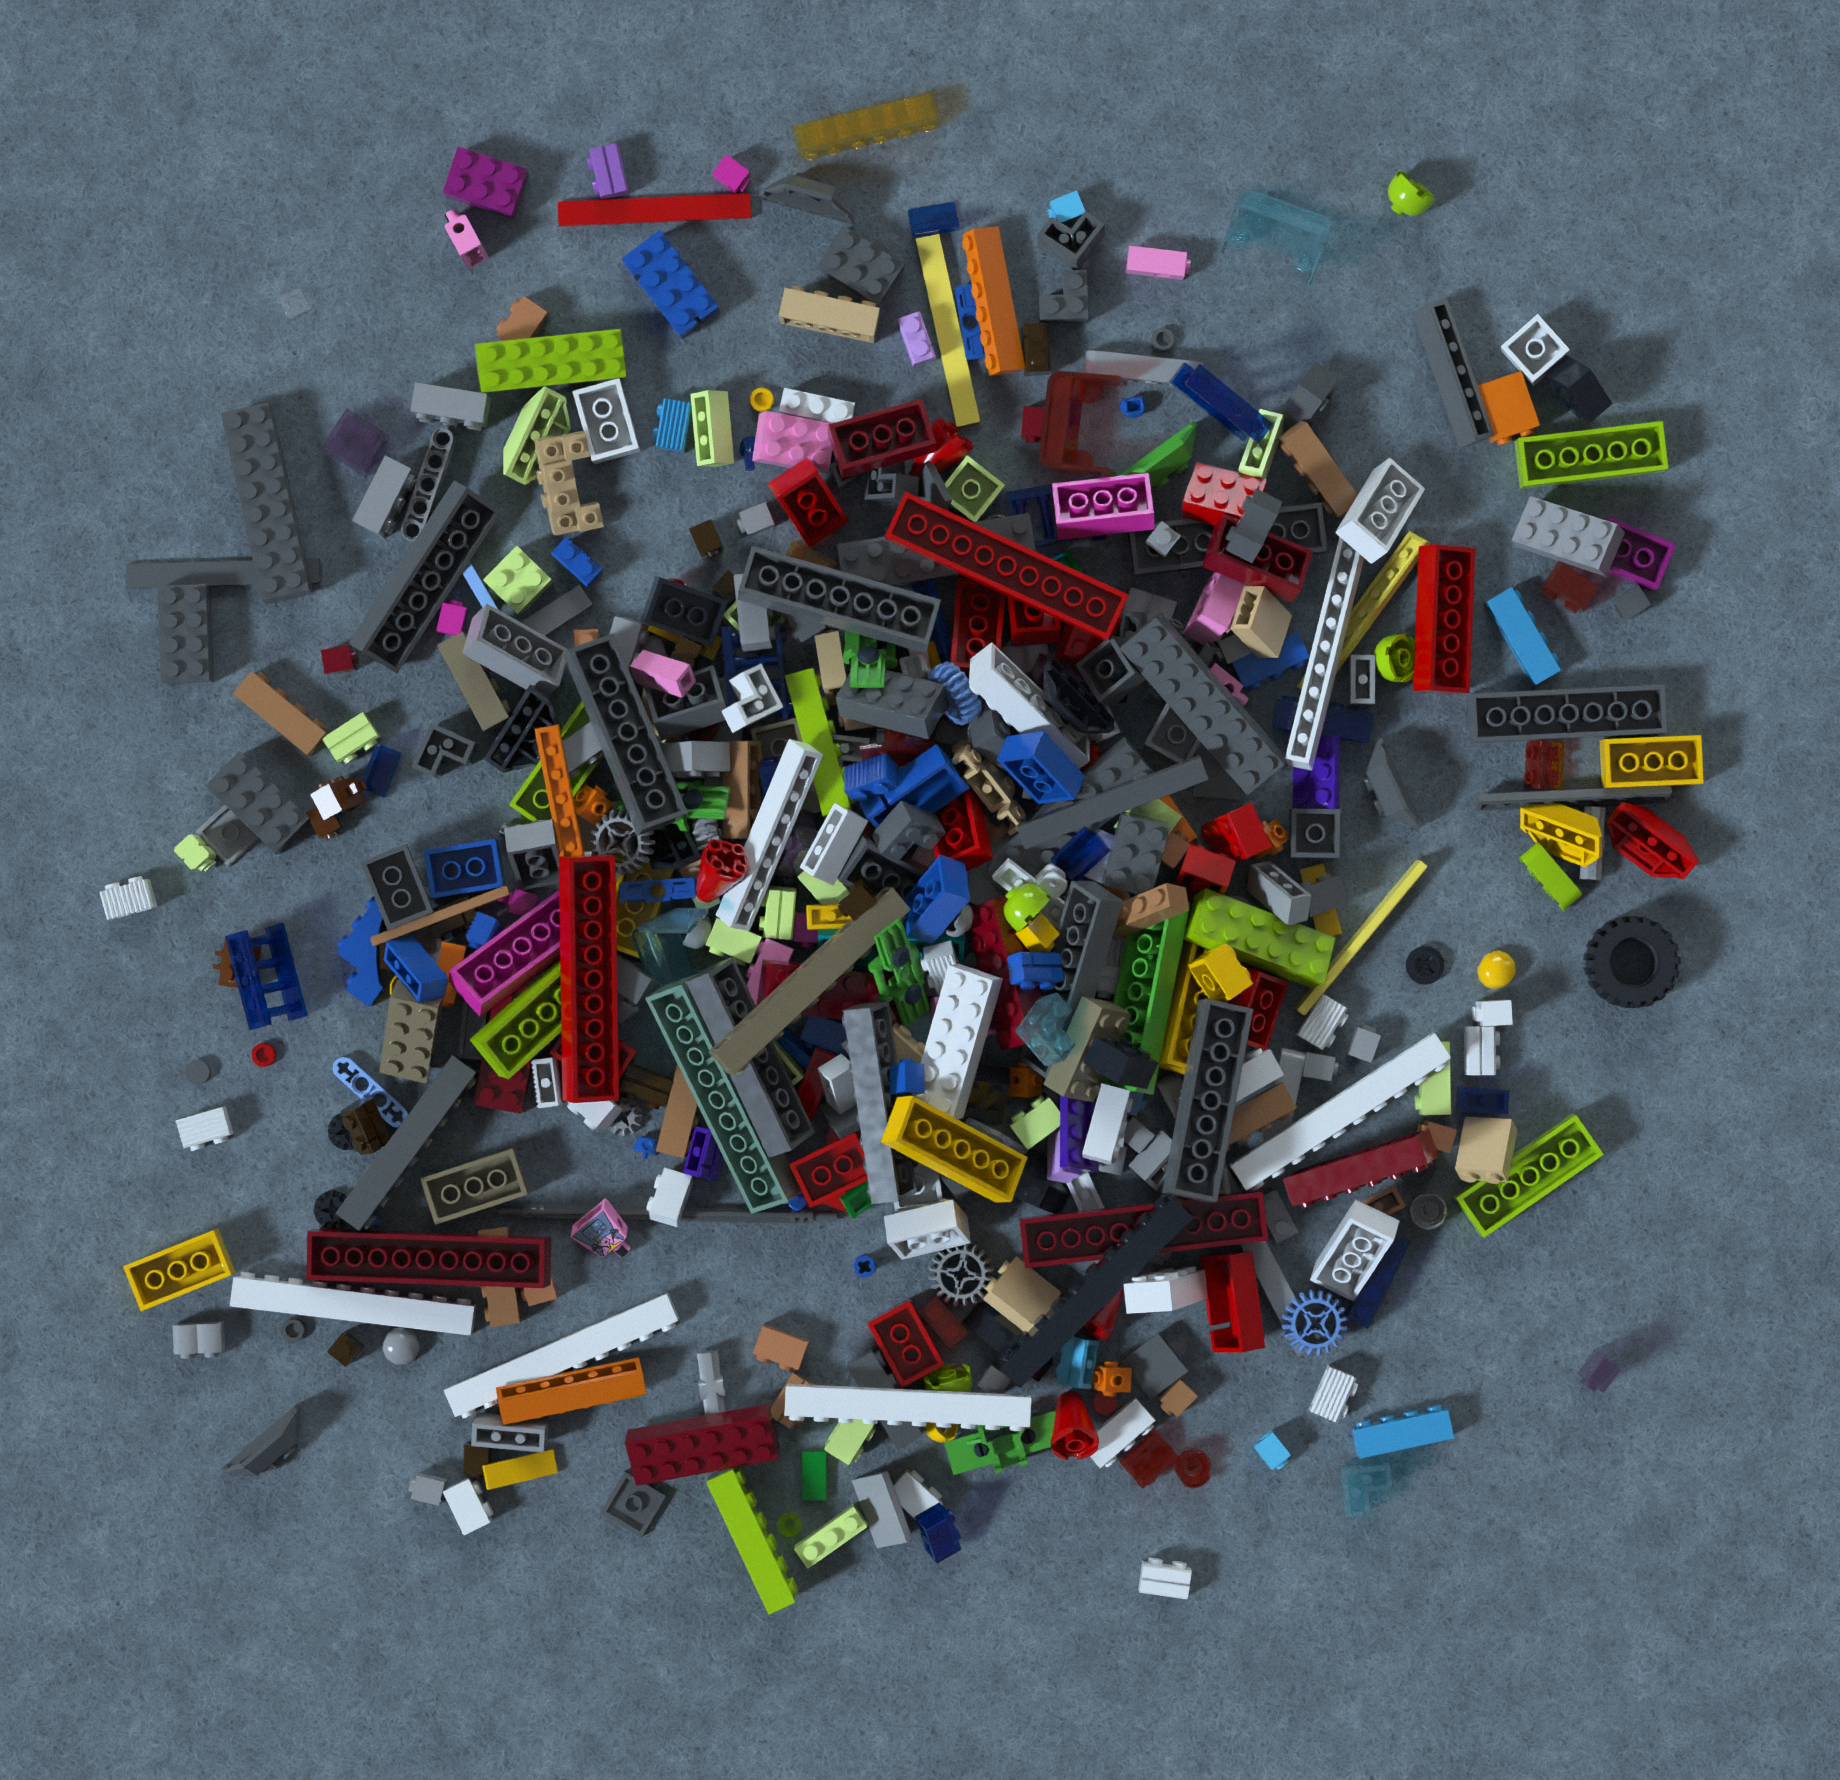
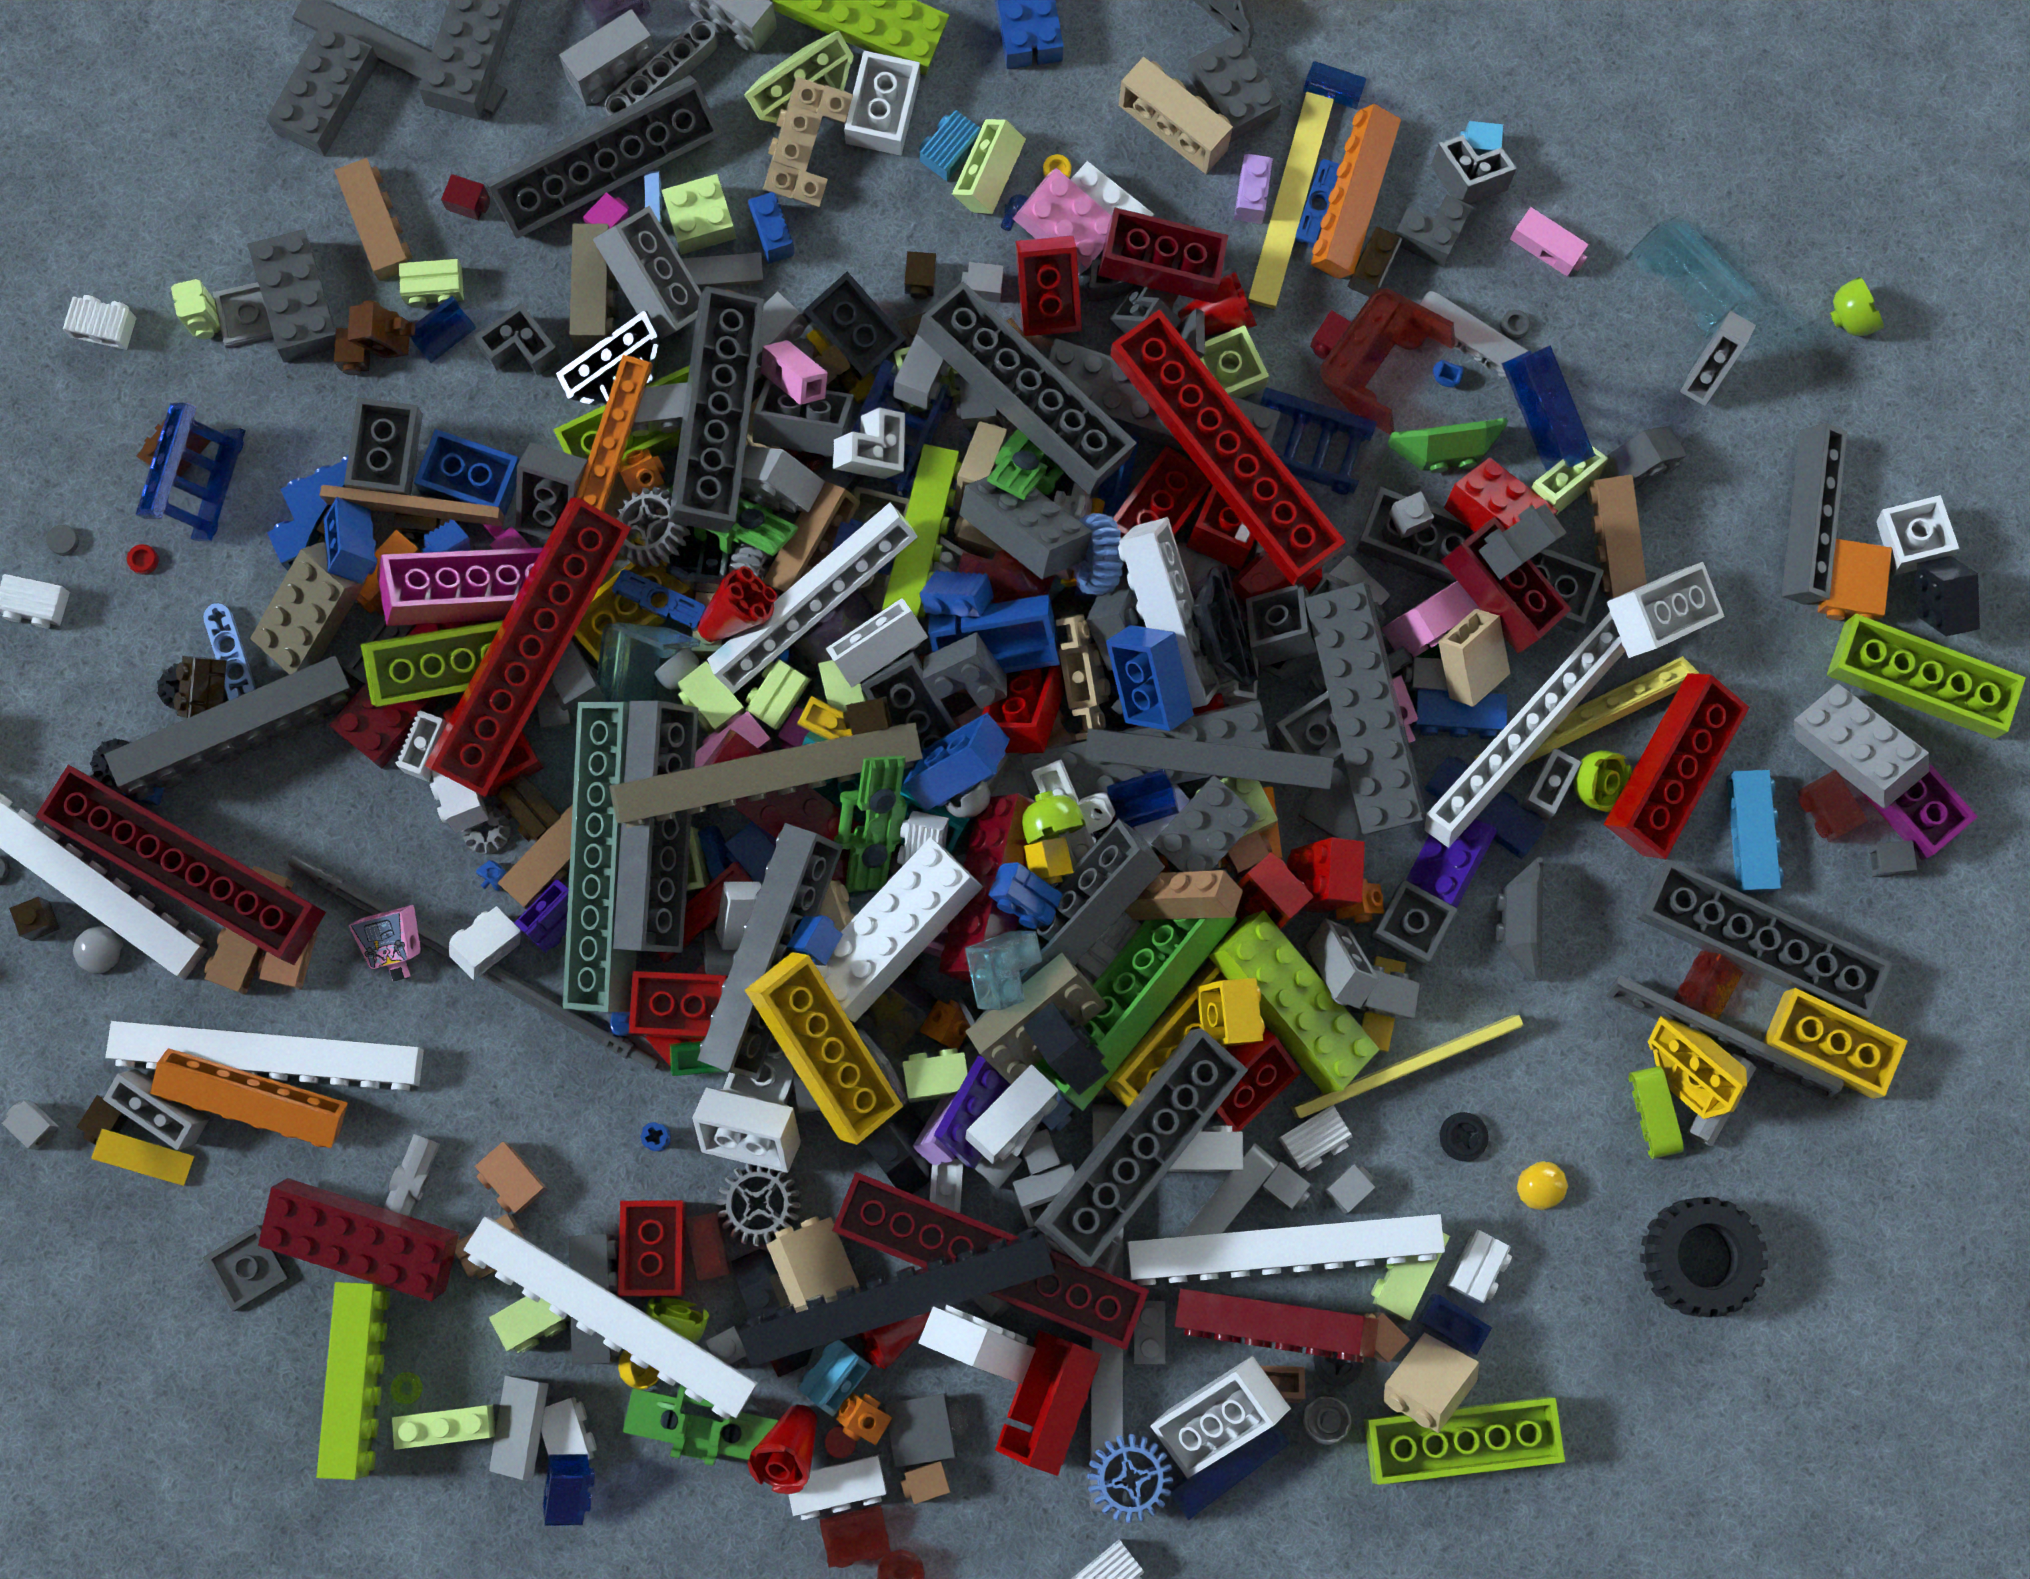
camera: 20 degrees right, 10 degrees down
dark tan brick [420,1147,530,1225] -> none
white brick [443,1477,494,1535] -> none
green tile [802,1451,826,1500] -> none
dark pink brick [1052,473,1155,540] -> none
medium nougat brick [1226,1082,1297,1152] -> none
white brick [1472,1000,1513,1026] -> none
red wedge [1606,802,1699,879] -> none
none -> light grey brick [1680,311,1756,406]

